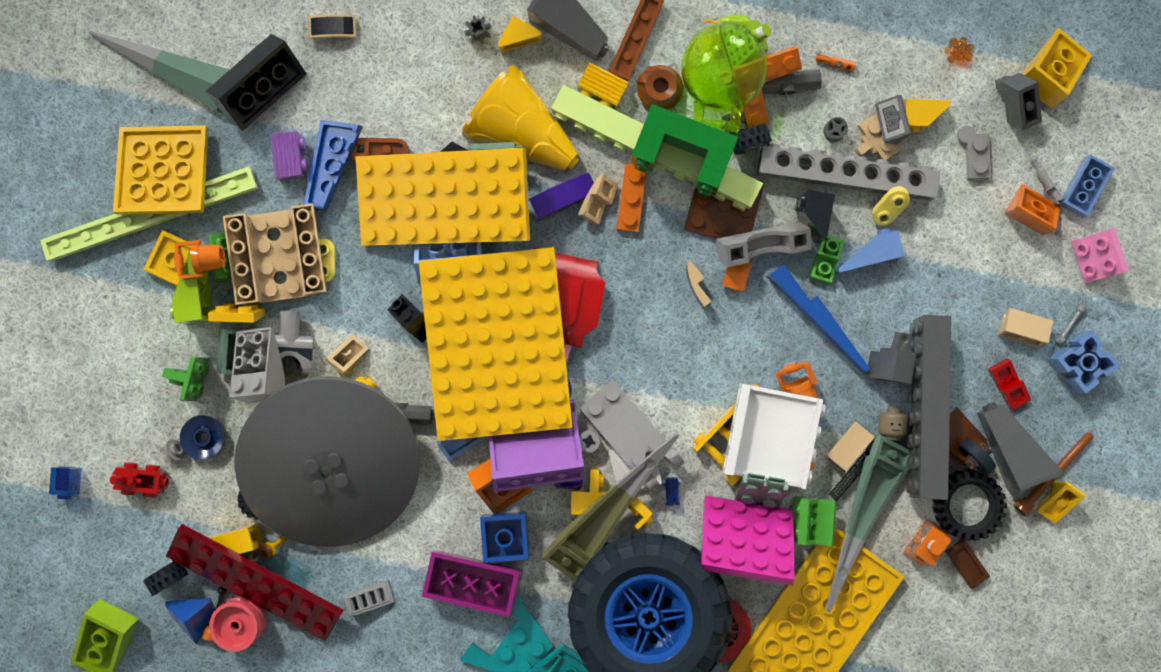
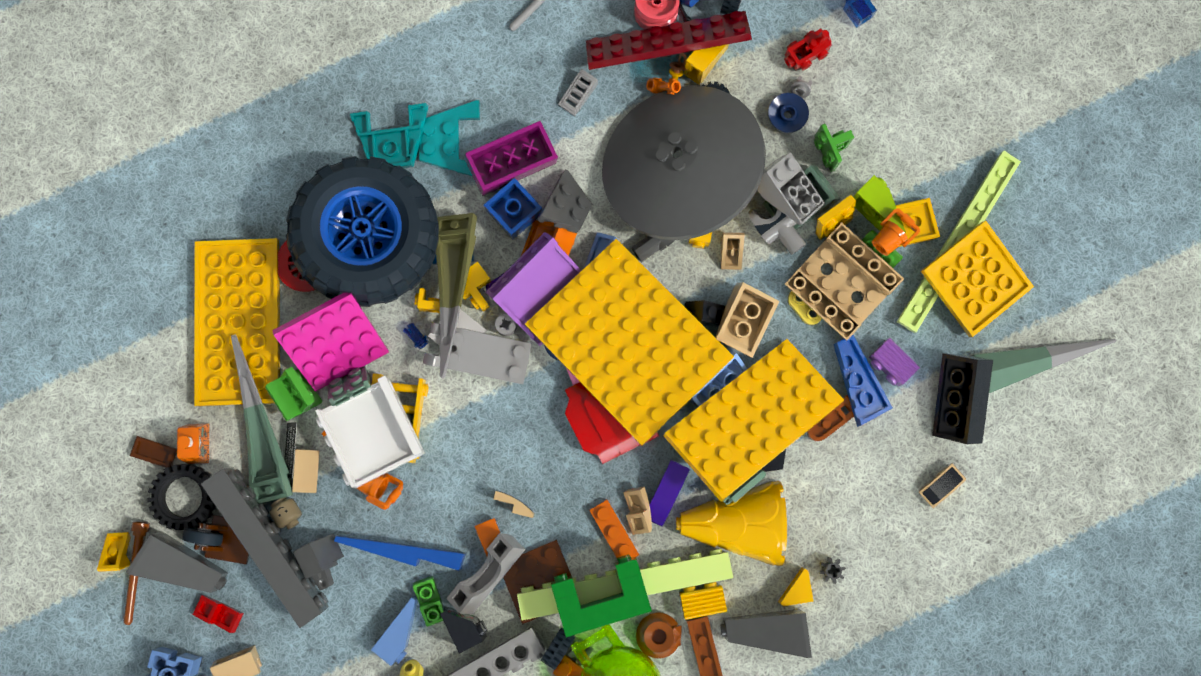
camera: 135 degrees right, 5 degrees down
none -> dark grey wing [537,169,593,233]
none -> orange bar [646,77,681,95]
none -> tan slope [715,282,779,358]

